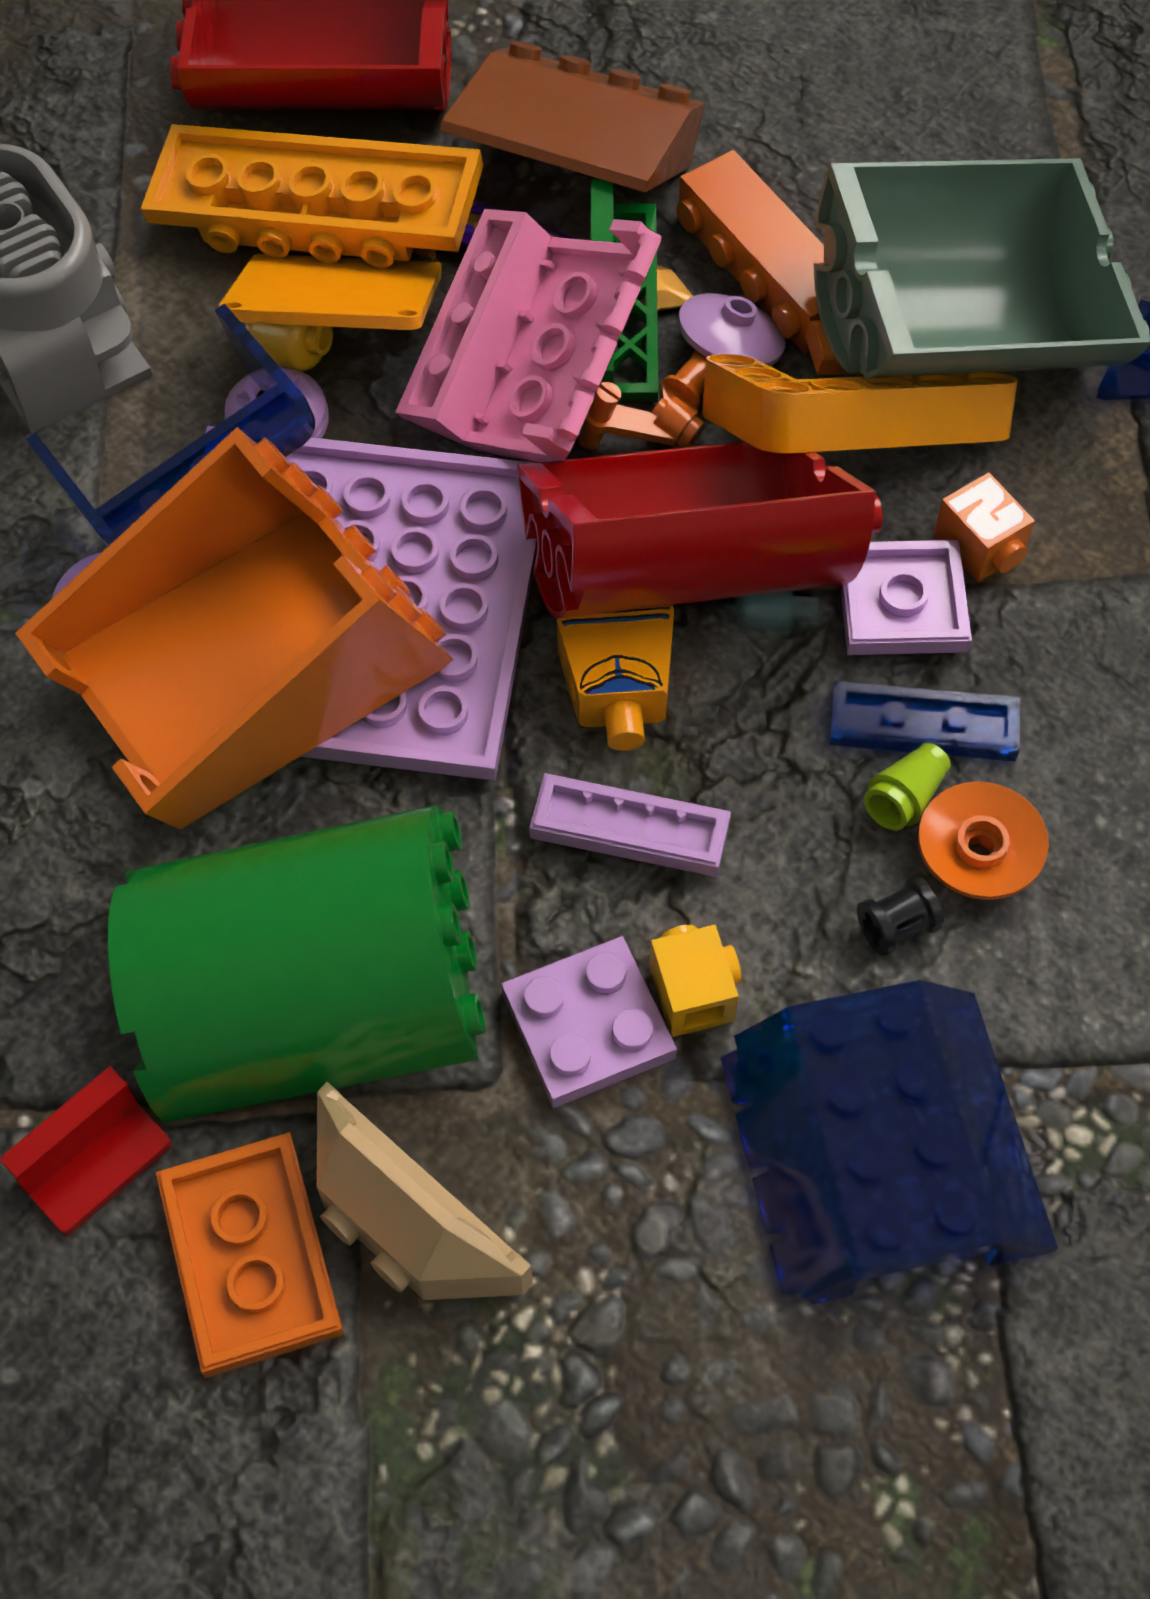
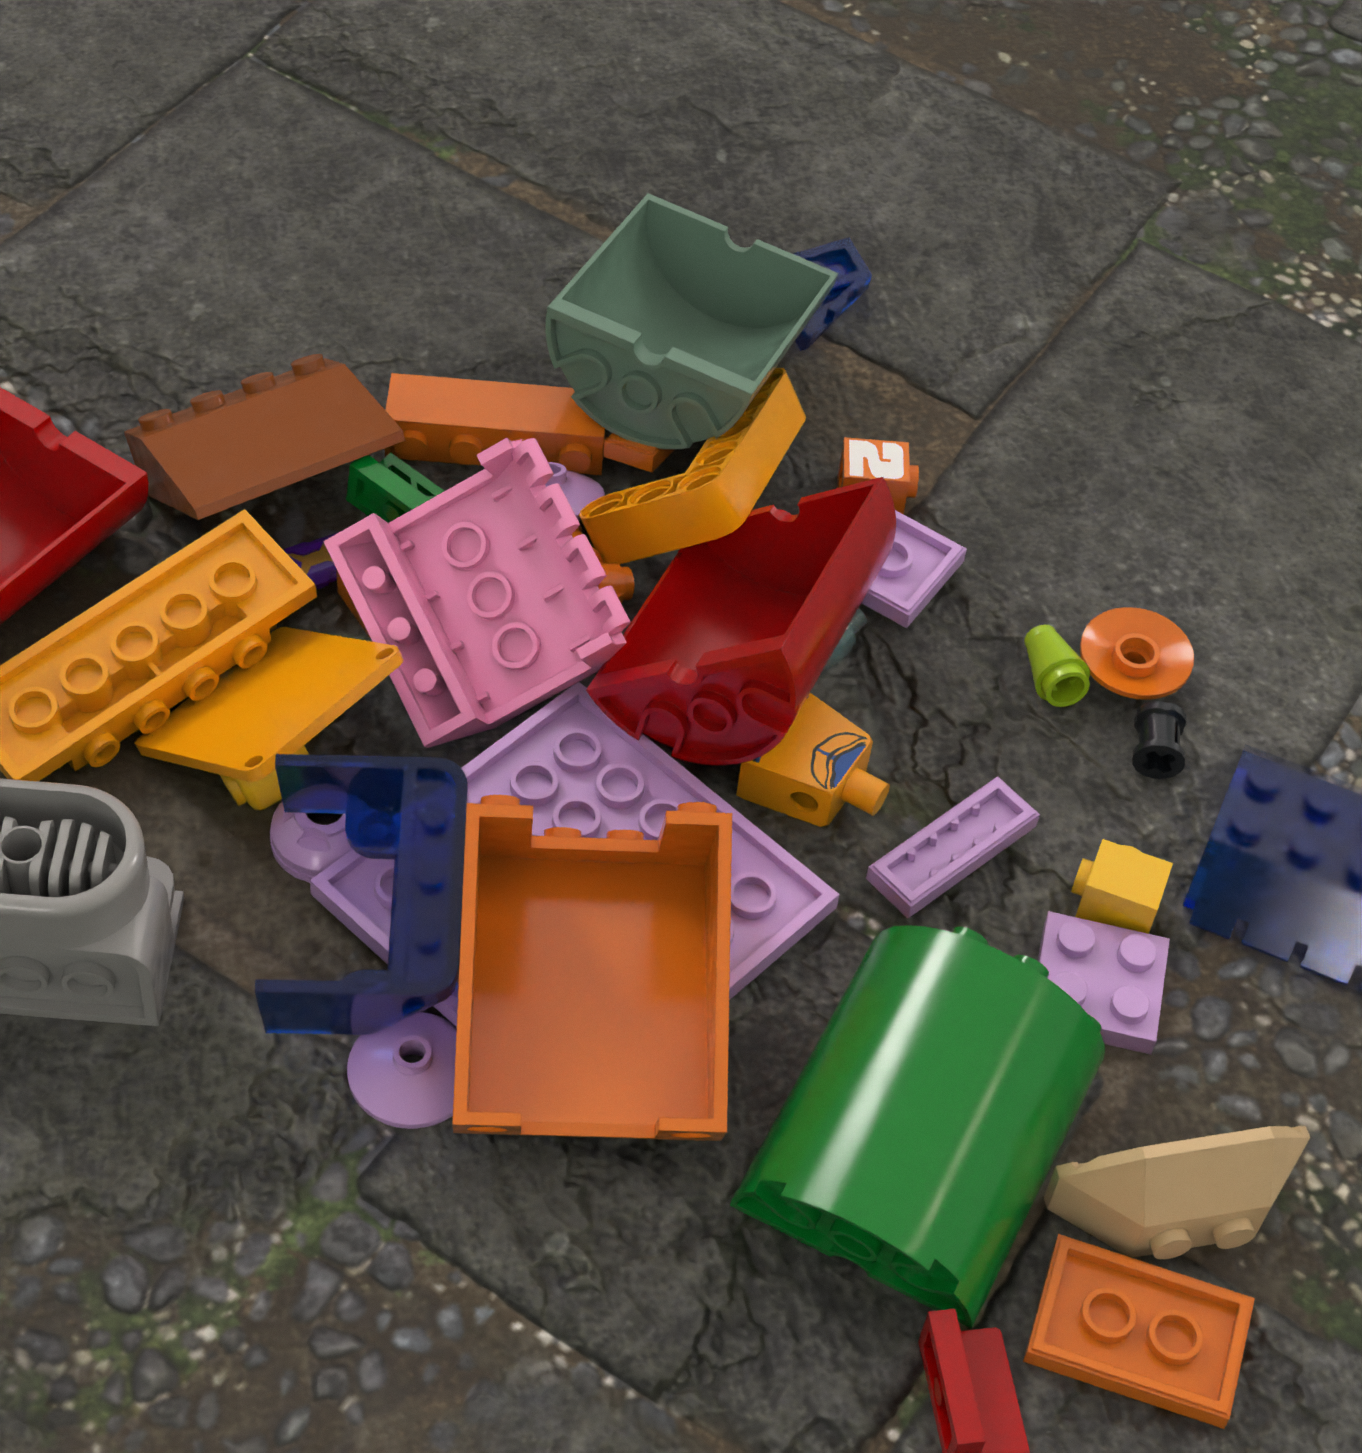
camera: 60 degrees left, 10 degrees down
clear blue tile [829,681,1020,762] -> none

